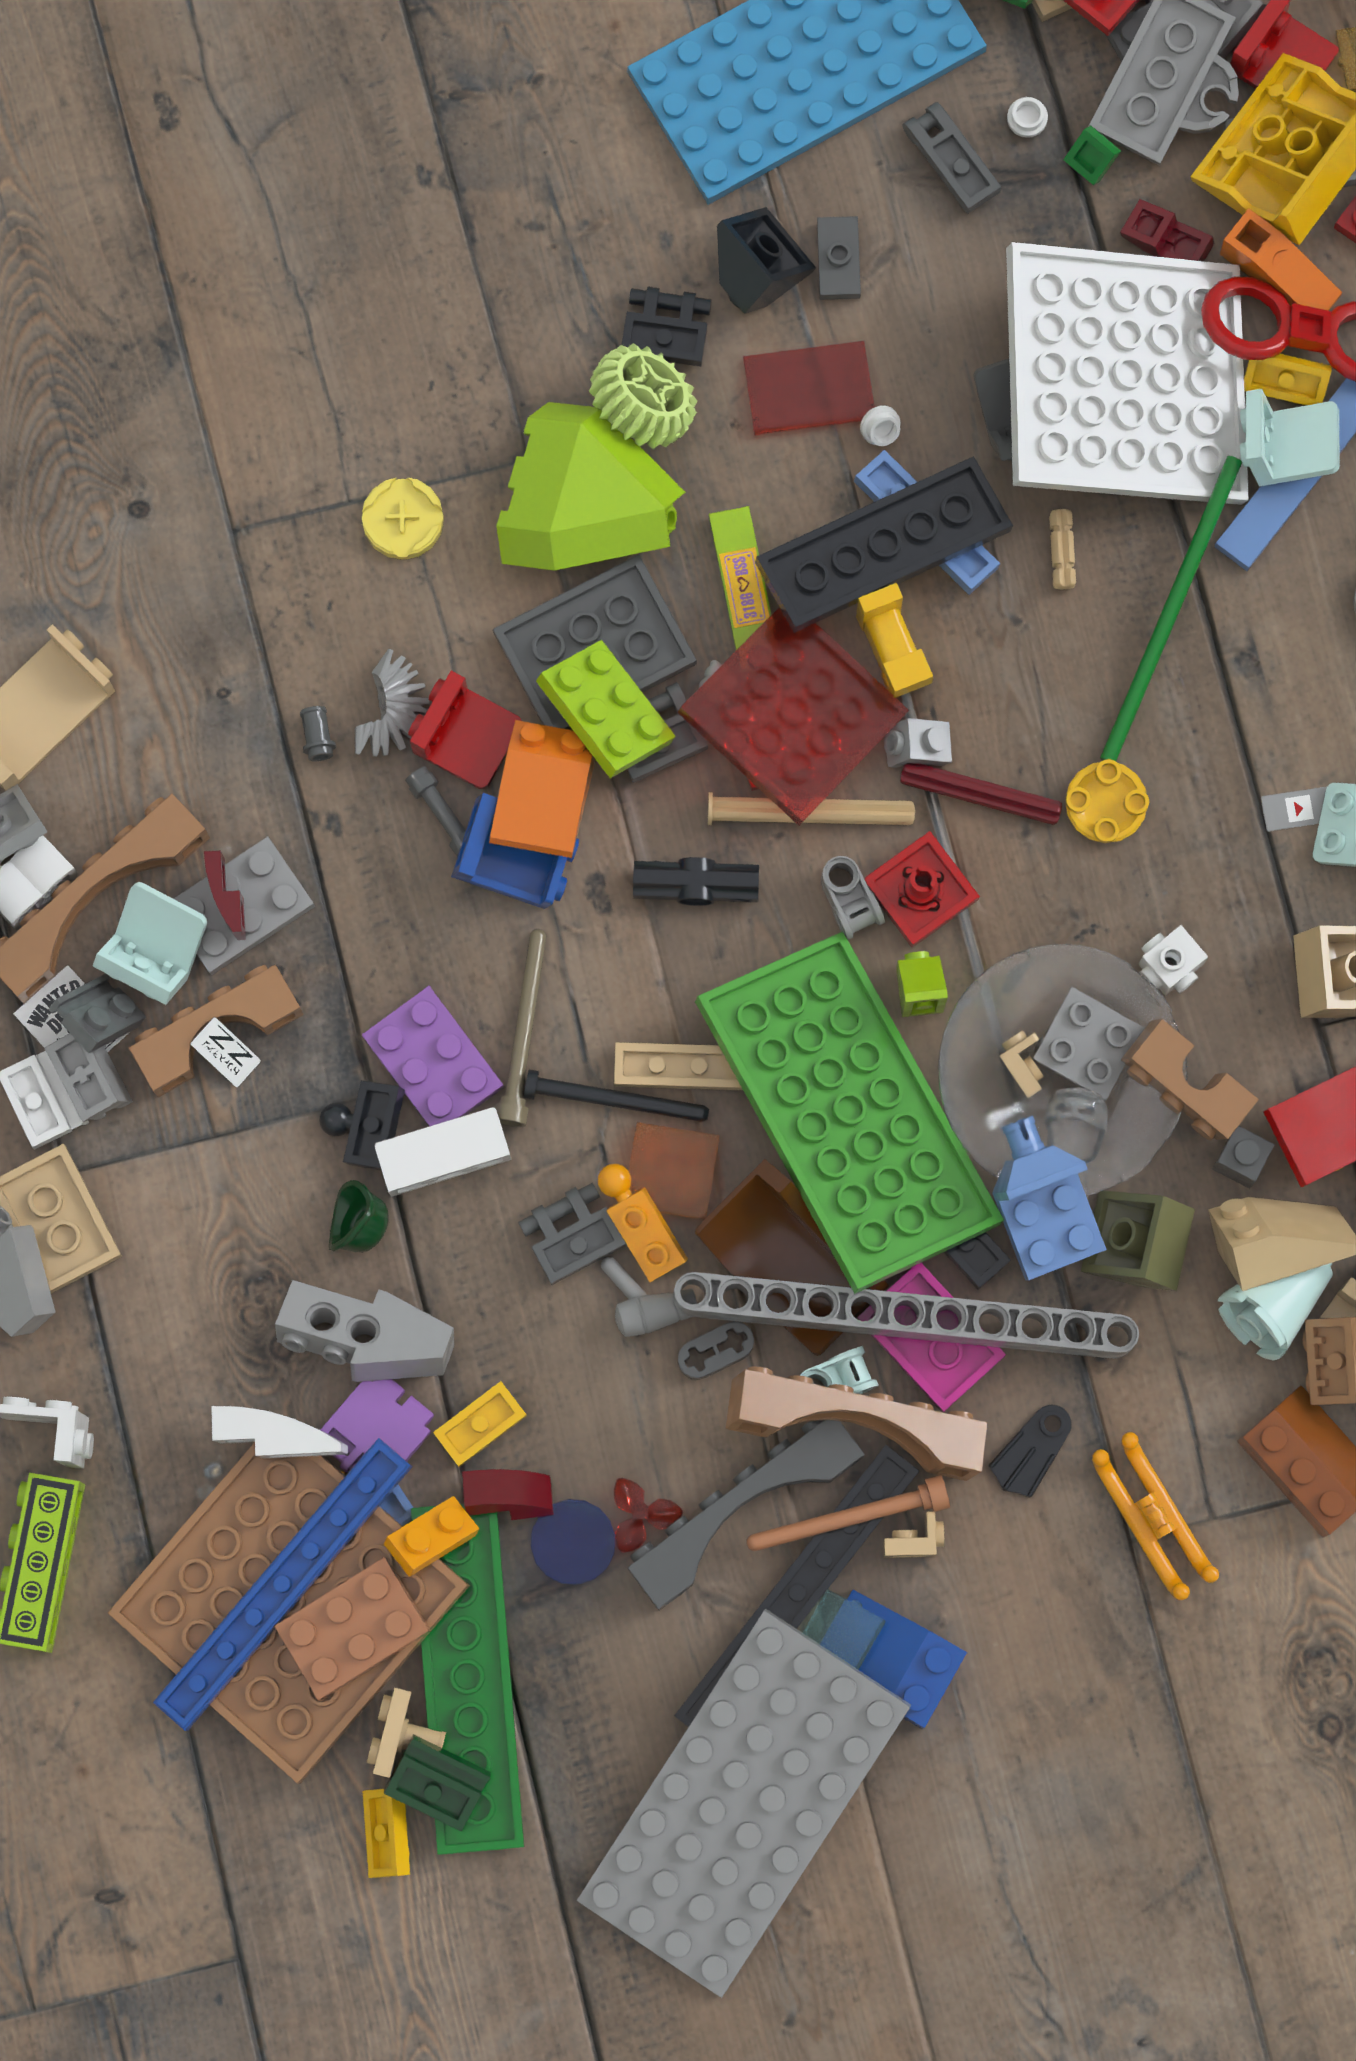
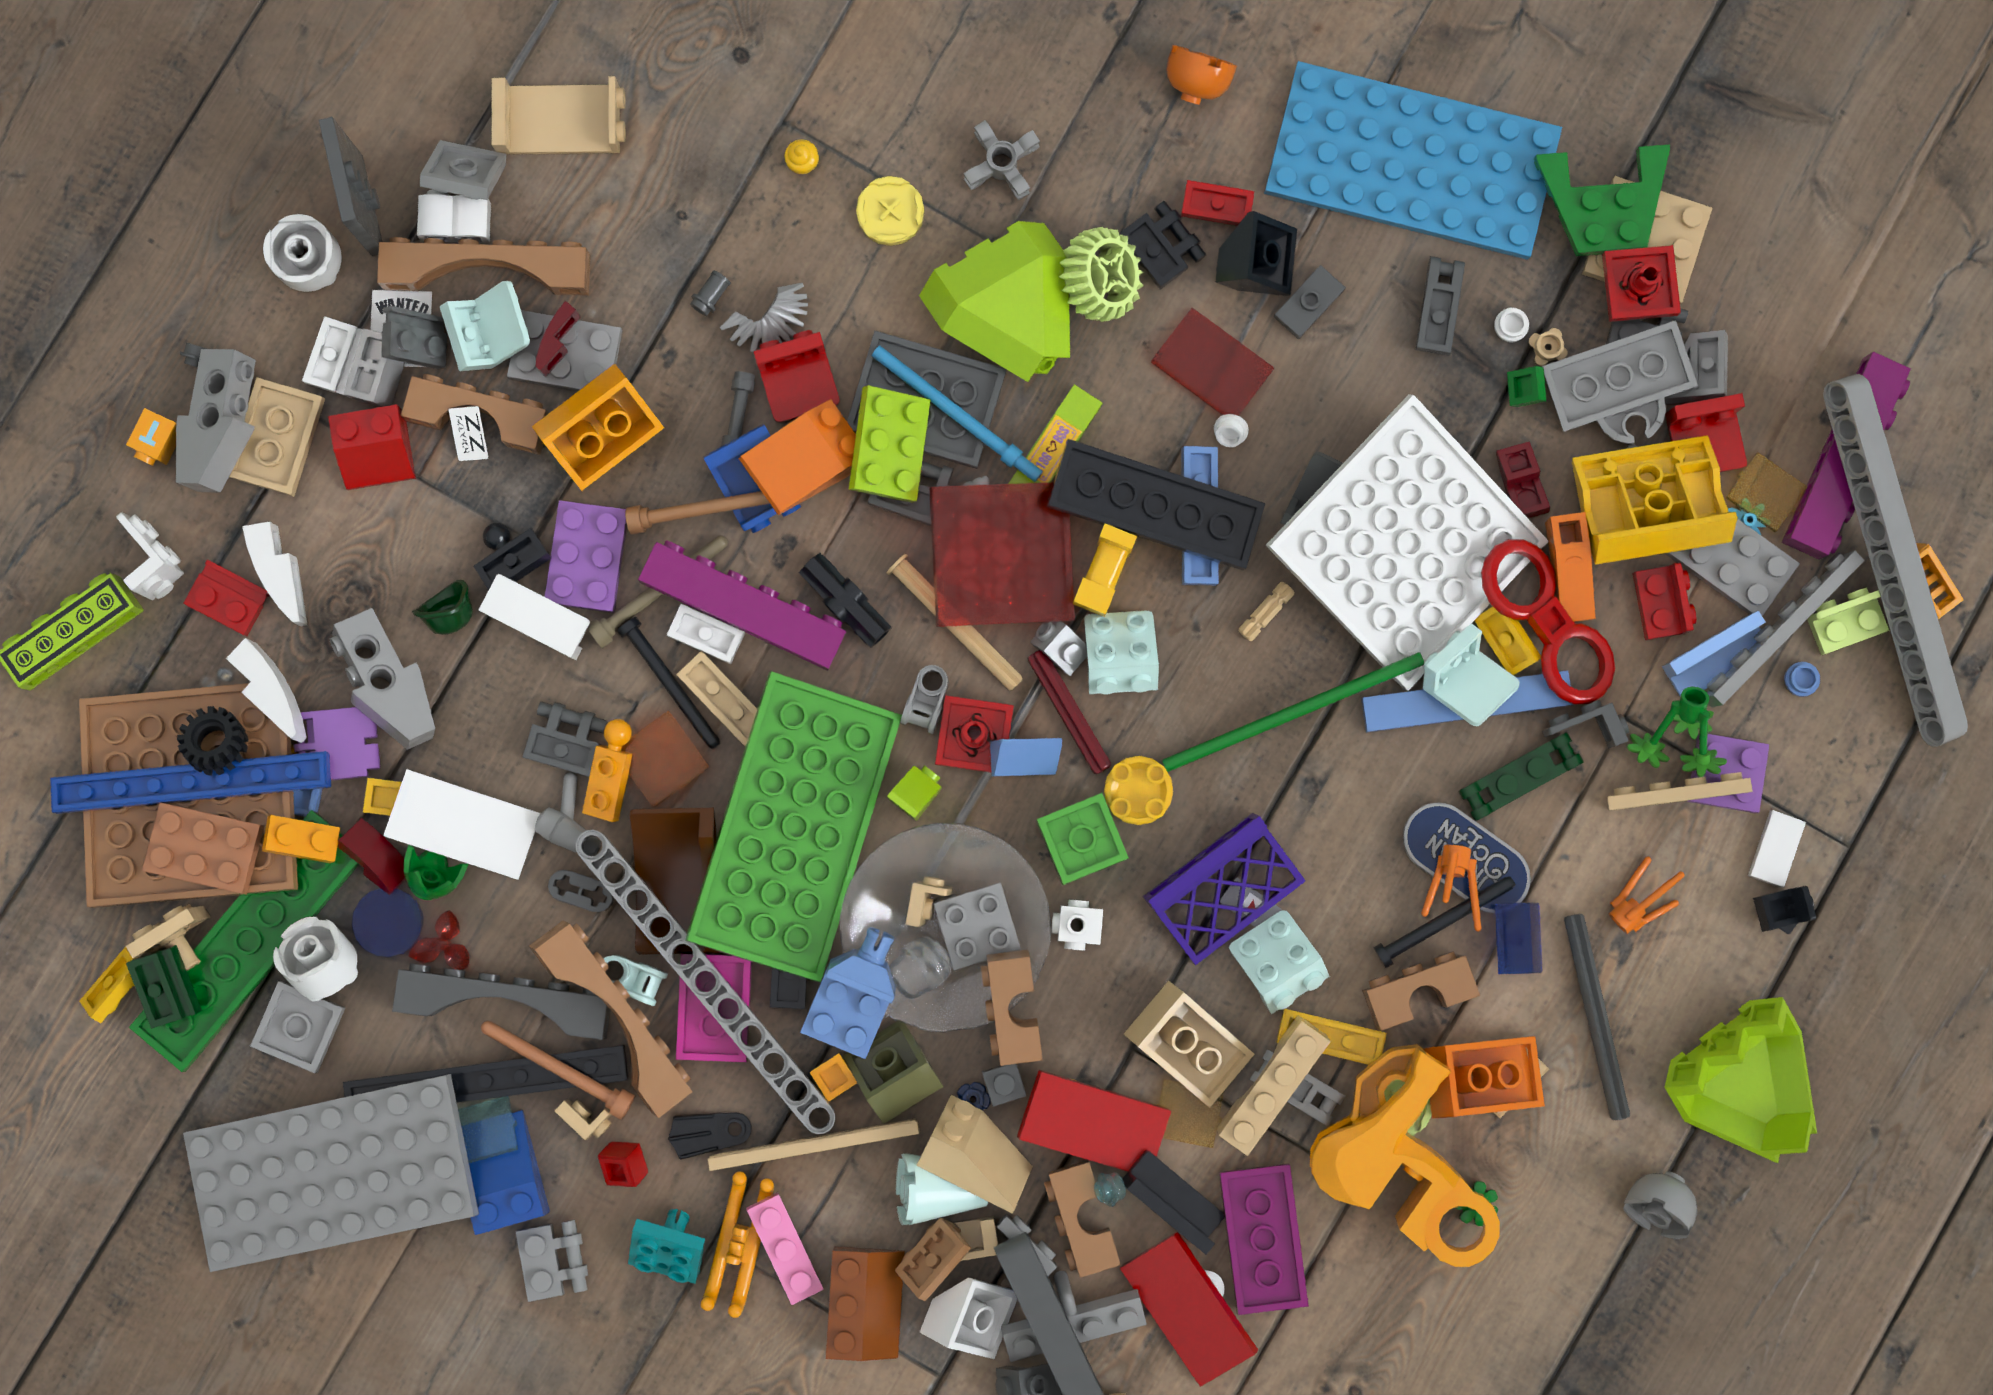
camera: 40 degrees right, 5 degrees up
none -> black tyre [177,706,248,776]
none -> red plate [183,559,270,636]
none -> white slope [242,522,308,626]
none -> light grey plate [250,981,346,1073]
none -> white brick [273,917,358,1001]
none -> red slope [328,404,416,490]
none -> white tile [383,769,541,880]
none -> green piece [404,845,468,900]
none -> light grey plate [516,1220,588,1302]
none -> light orange brick [532,364,664,491]
none -> red slope [598,1142,648,1187]
none -> medium nougat piece [625,491,770,535]
none -> teal plate [628,1209,705,1284]
none -> magenta brick [638,540,846,671]
none -> white plate [667,604,745,664]
none -> tan tile [708,1118,920,1171]
none -> bright pink plate [746,1192,824,1305]
none -> yellow plate [784,139,819,174]
none -> light orange plate [810,1053,857,1102]
none -> dark azure bar [872,345,1043,482]
none -> dark blue plate [957,1082,990,1110]
none -> light grey pin [964,120,1040,201]
none -> medium blue slope [990,738,1062,776]
none -> bright green container [1036,793,1129,886]
none -> light aqua bracket [1084,611,1159,694]
none -> dark purple fence [1143,813,1306,966]
none -> orange cylinder [1166,45,1237,105]
none -> red plate [1181,180,1255,226]
none -> tan plate [1529,328,1568,366]

